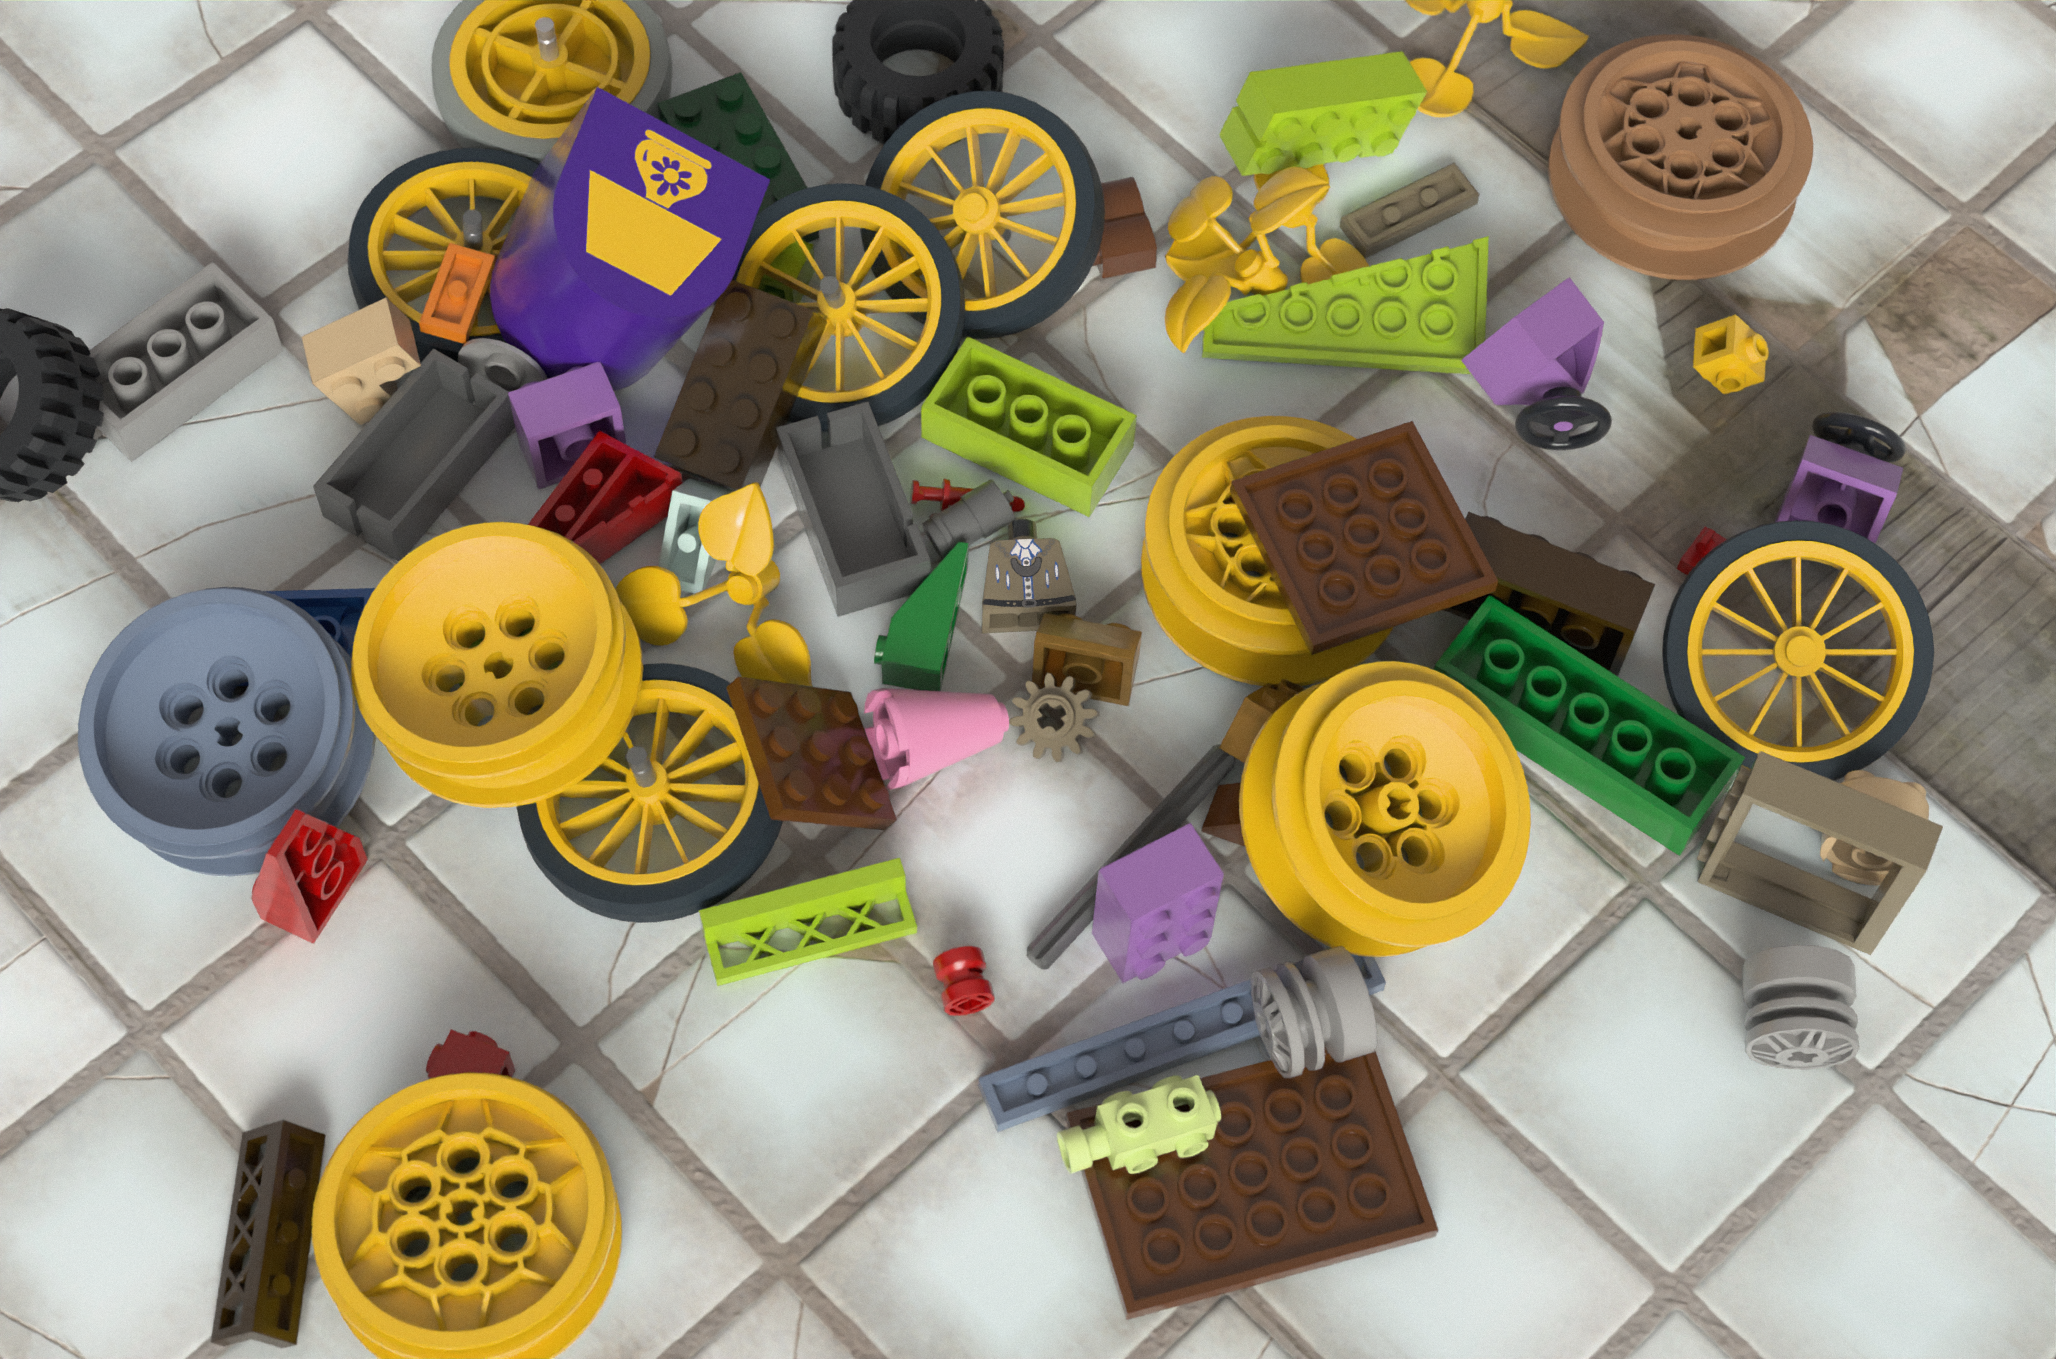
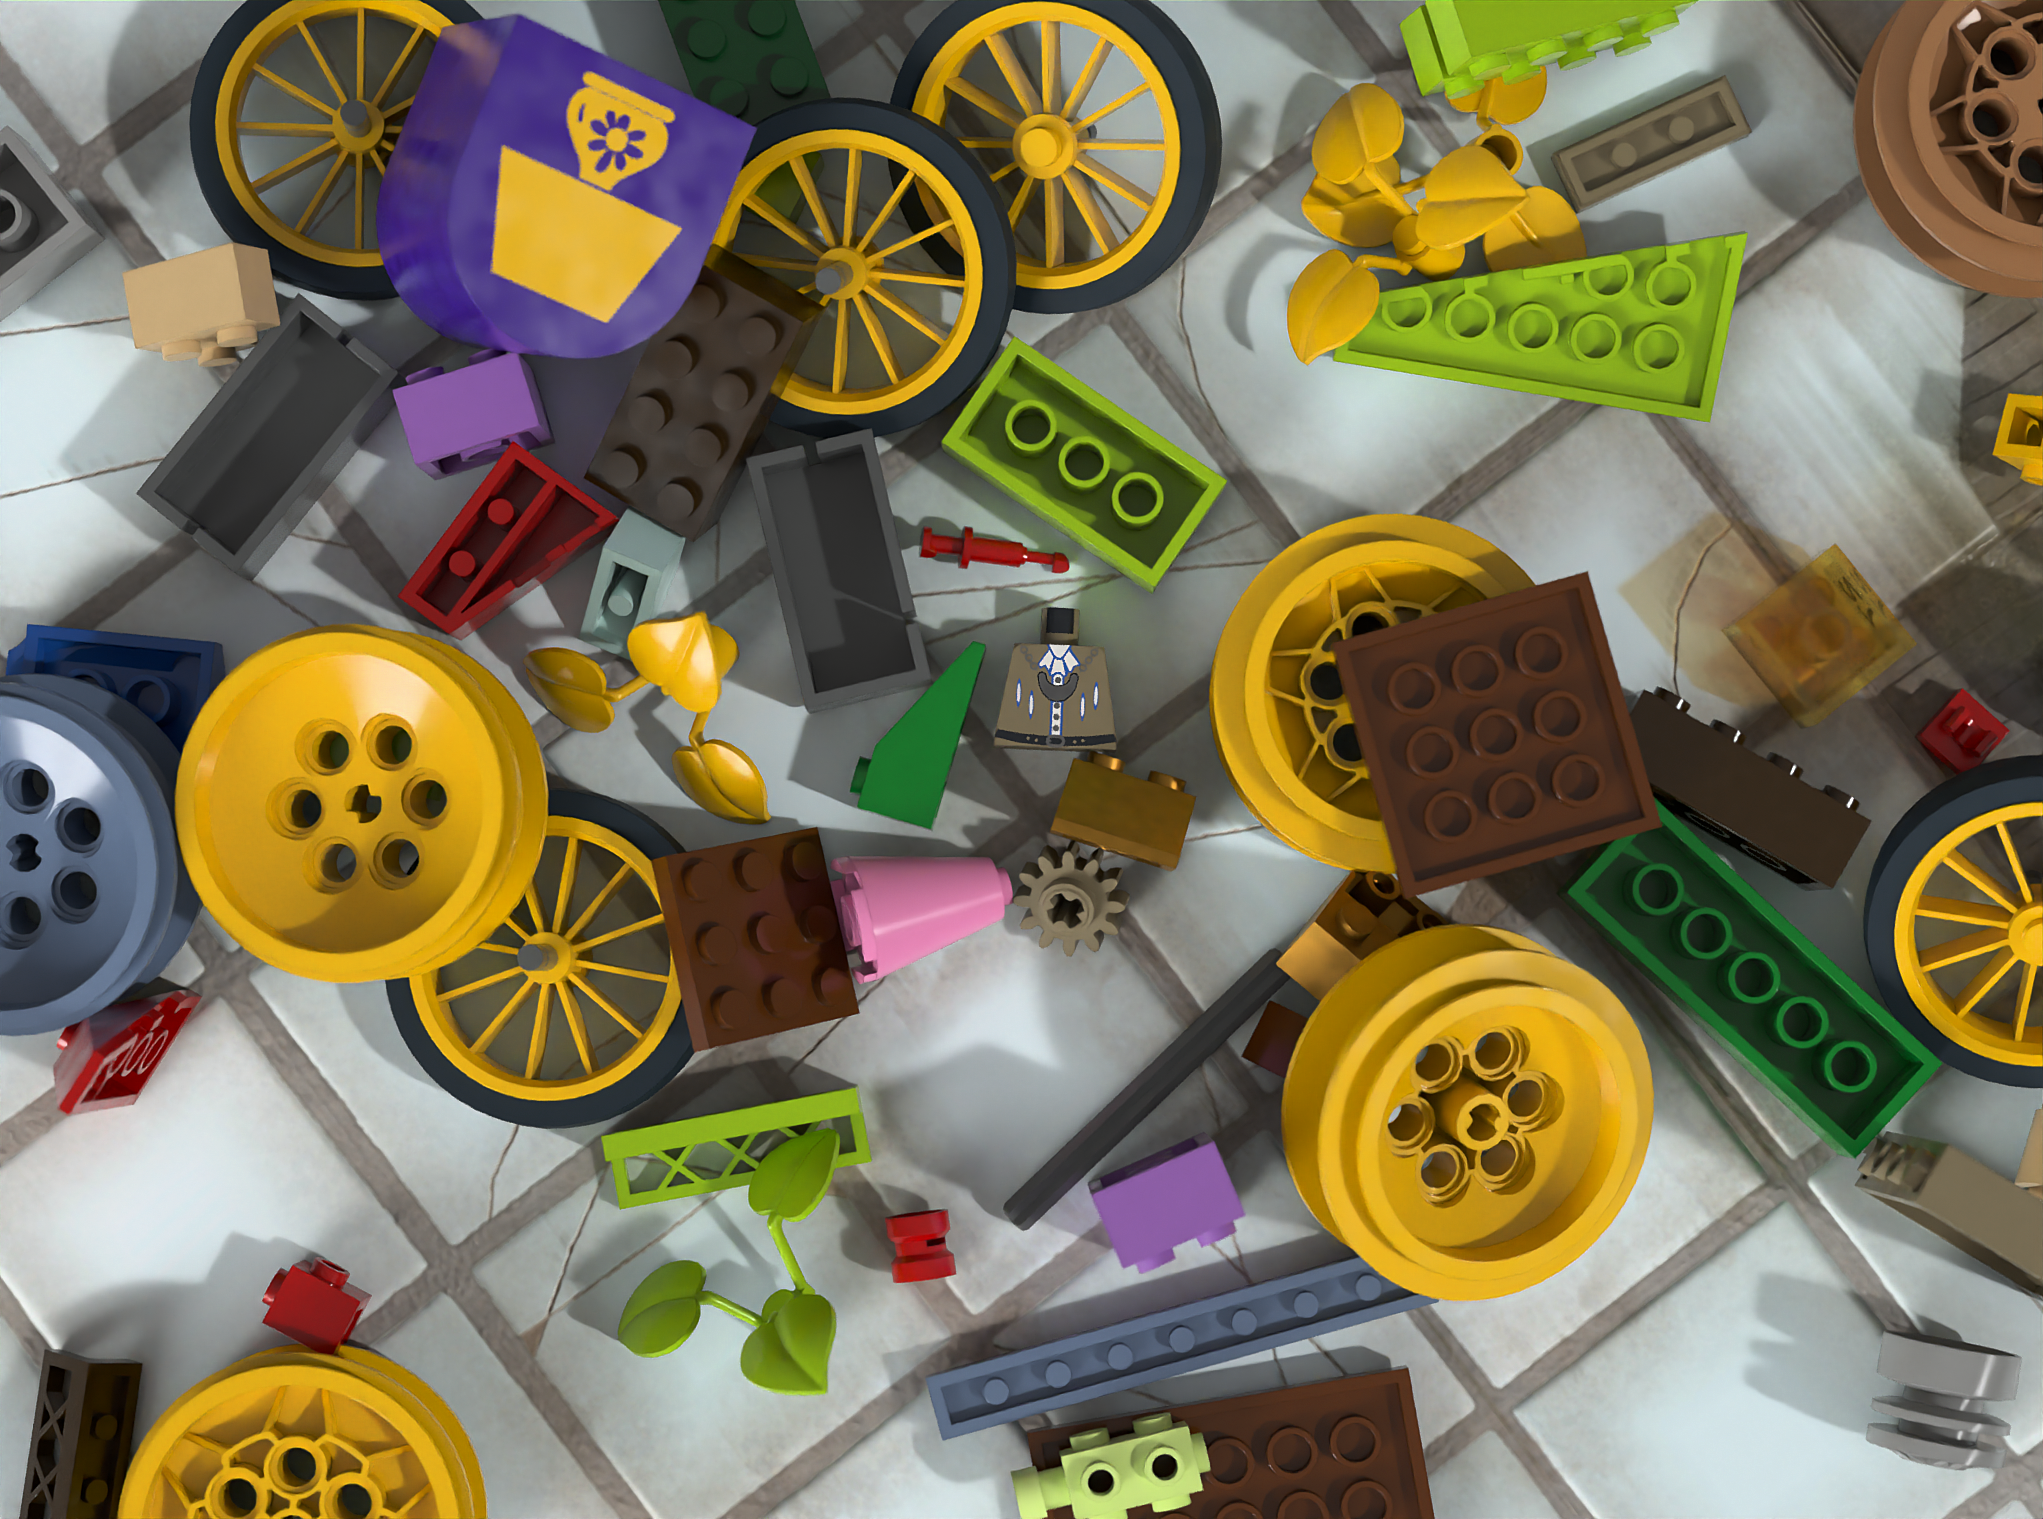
camera: 10 degrees right, 25 degrees up
orange plate [419,243,496,344] -> none
light grey dish [458,338,548,392] -> none
dark grey piece [921,479,1016,560] -> none
reddish brown brick [1093,177,1157,279] -> none
light grey wheel [1251,946,1377,1078] -> none
medium lavender piece [1461,277,1612,450] -> none
none -> lime plant [617,1128,840,1395]
none -> clear yellow brick [1721,543,1917,729]

